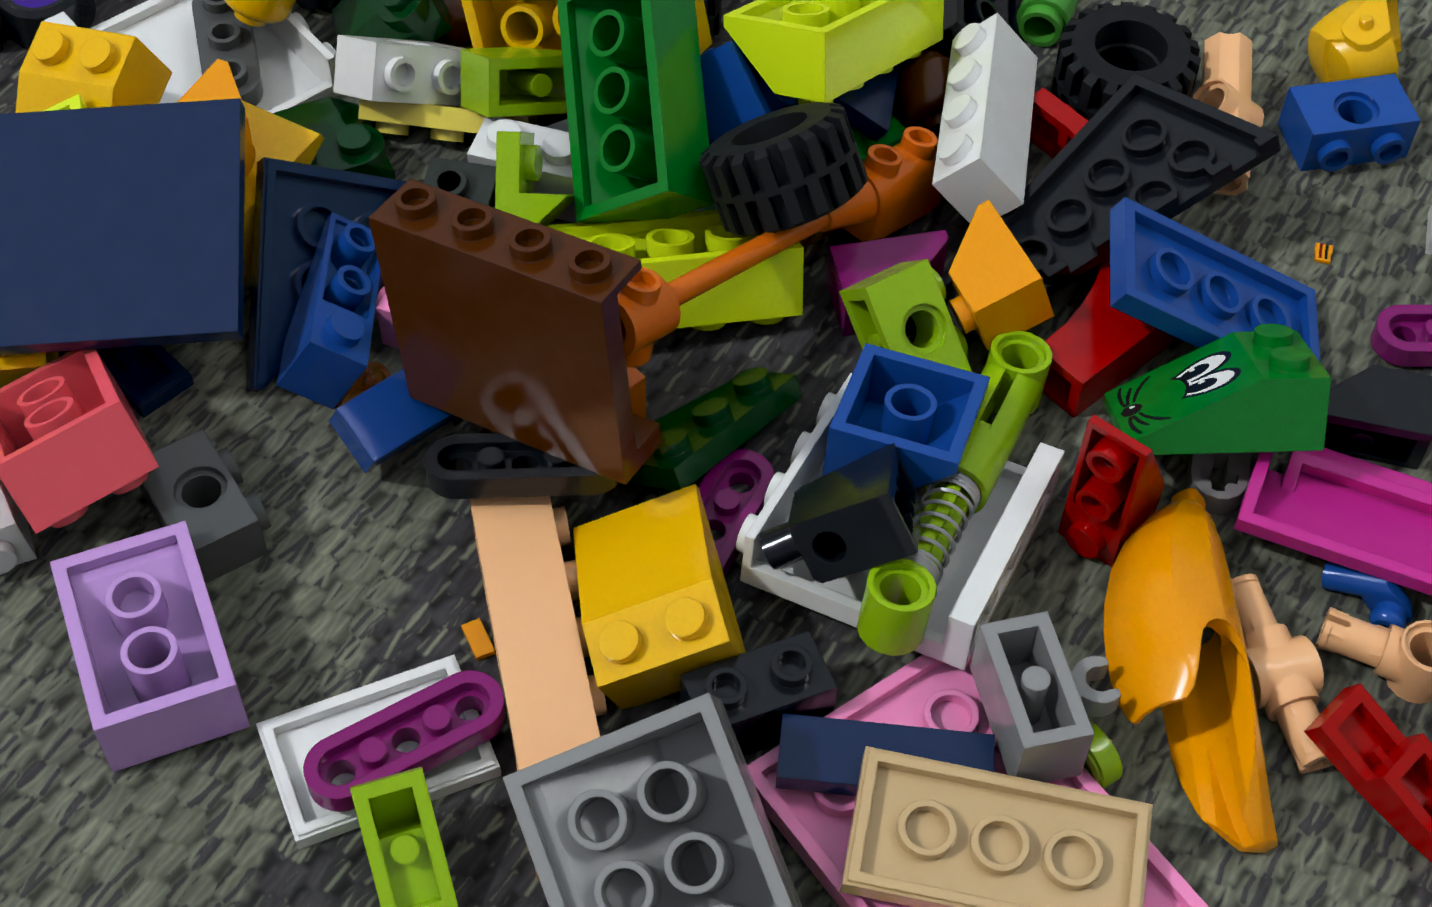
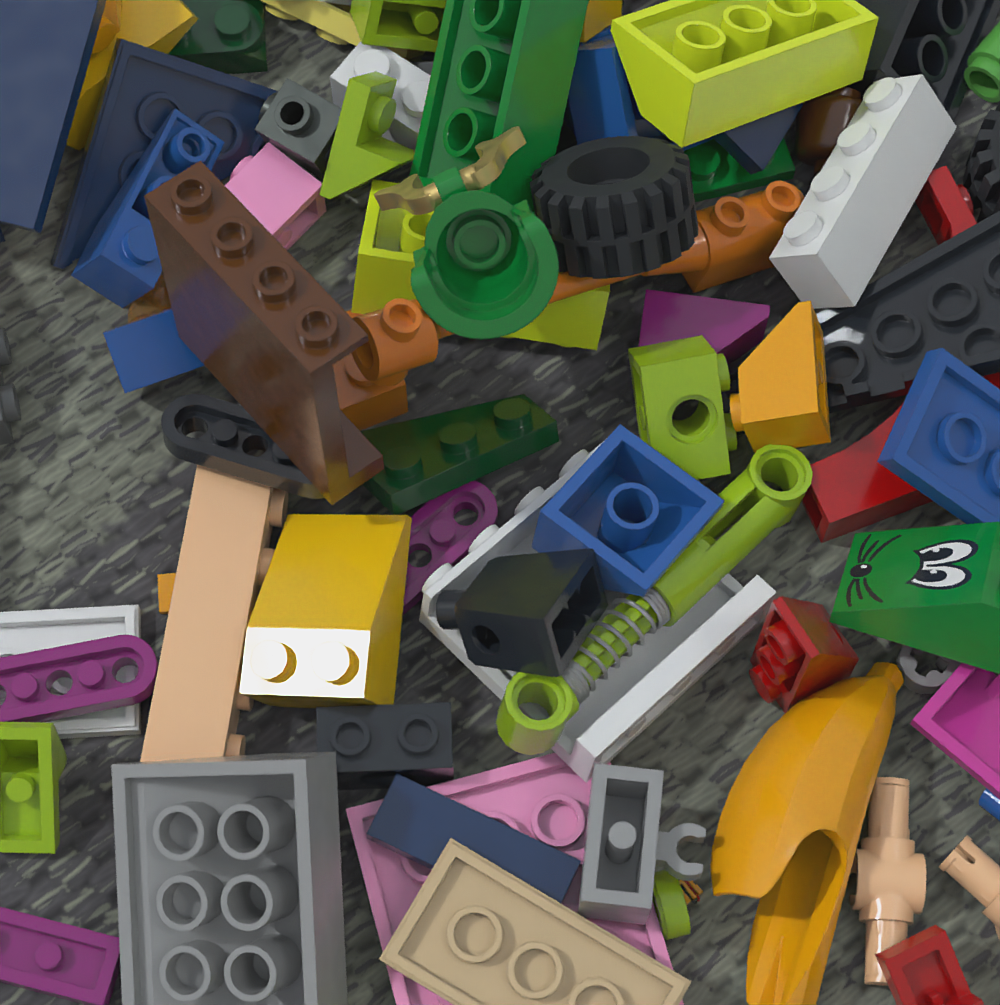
camera: 20 degrees right, 15 degrees up
none -> green helmet [374,126,559,339]

